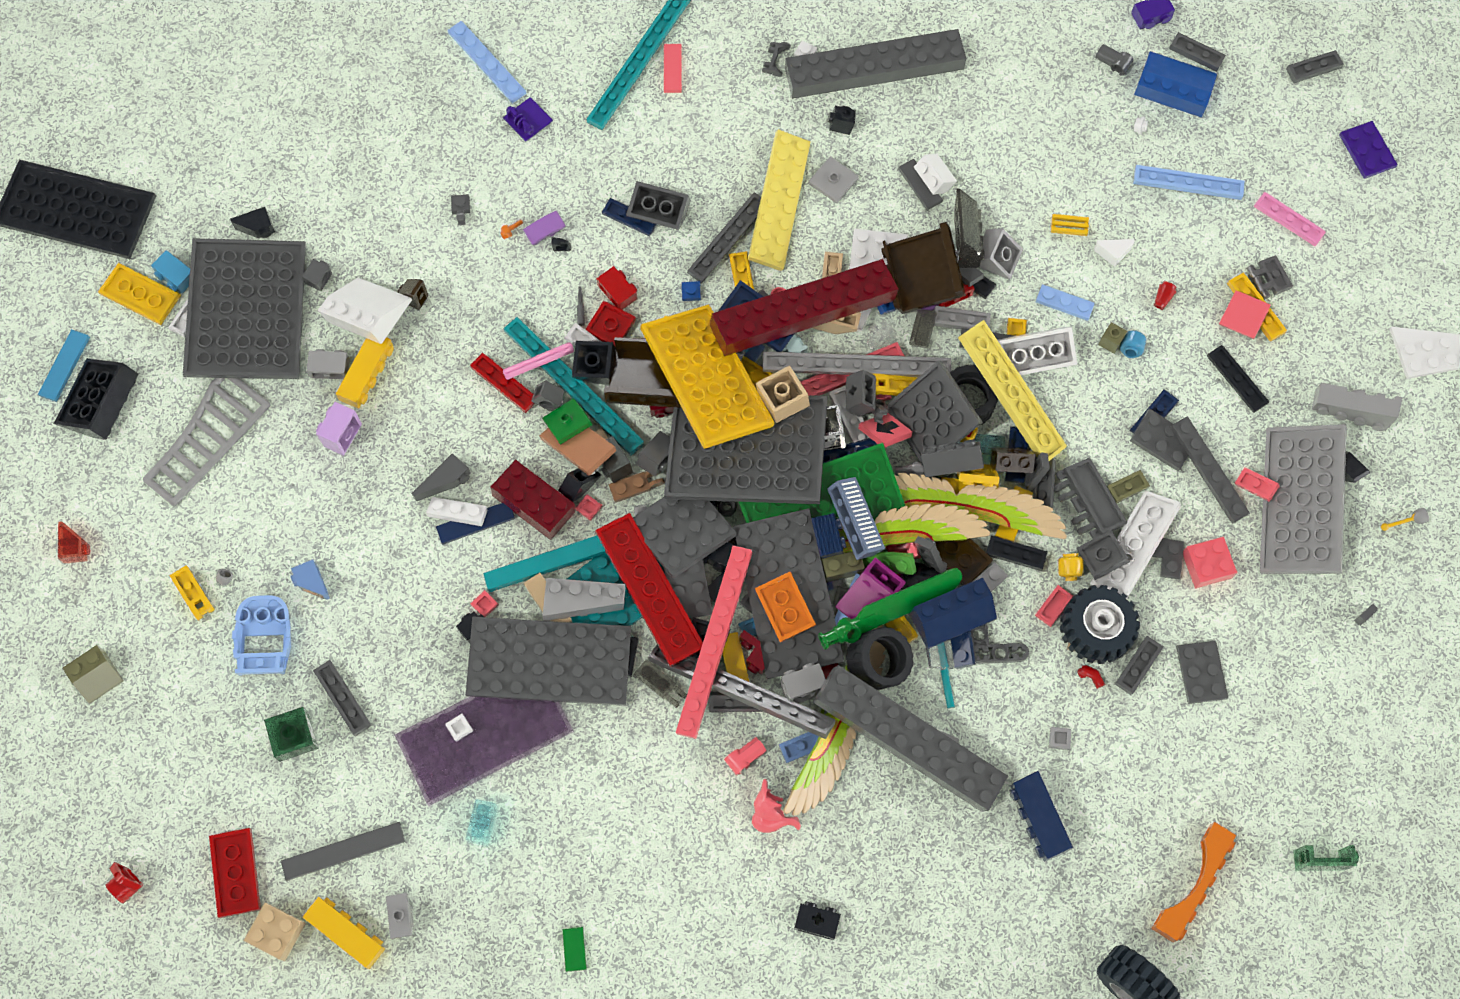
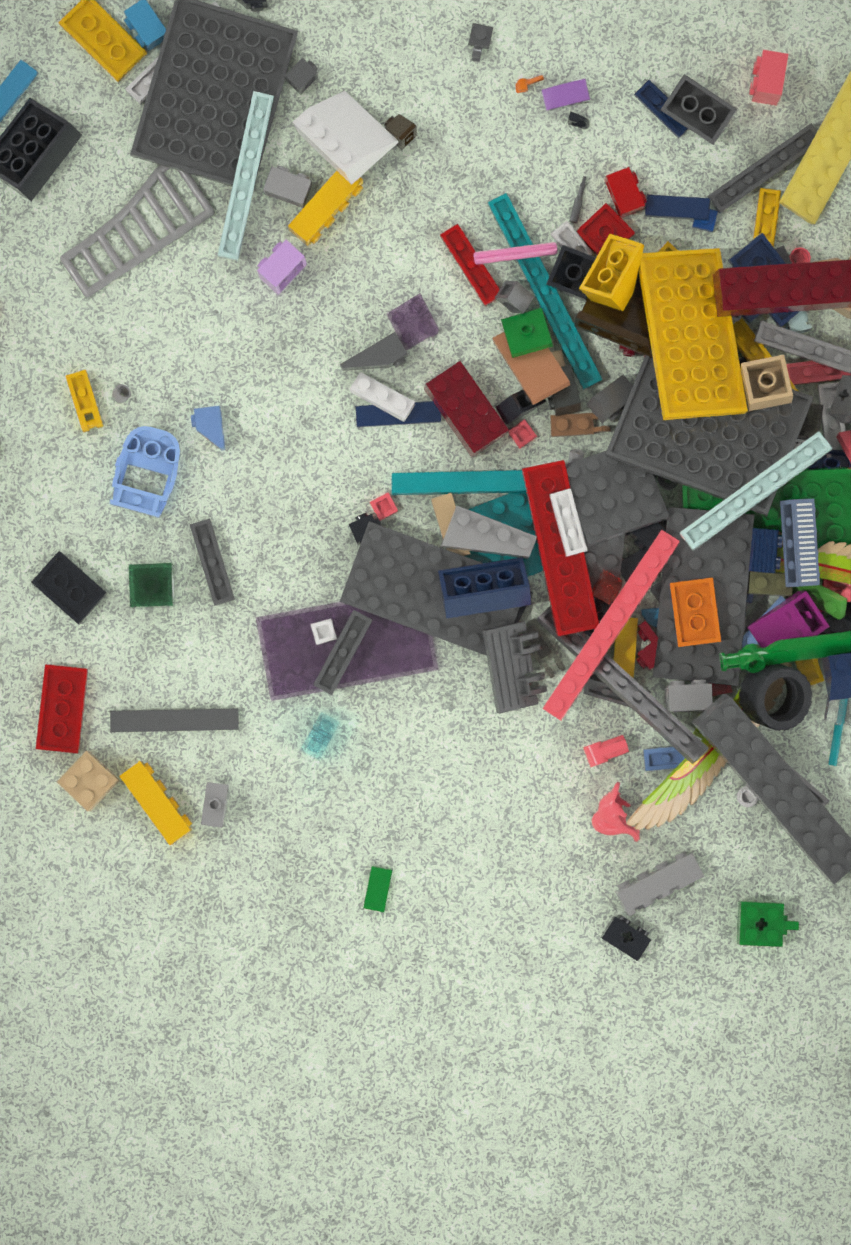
camera: 20 degrees right, 15 degrees up
none -> black plate [31,551,107,625]
none -> light aqua tile [218,91,274,261]
none -> dark grey plate [313,610,373,695]
none -> clear purple hinge [387,293,440,350]
none -> dark blue slope [438,557,531,619]
none -> dark grey hinge [483,621,547,714]
none -> white tile [549,489,588,557]
none -> yellow slope [579,234,644,311]
none -> clear red brick [592,570,622,605]
none -> light grey wedge [615,851,704,916]
none -> dark blue tile [645,194,711,221]
none -> light aqua tile [680,431,832,551]
none -> white plate [737,786,758,807]
none -> green hinge [737,901,799,947]
none -> coral brick [749,50,788,106]

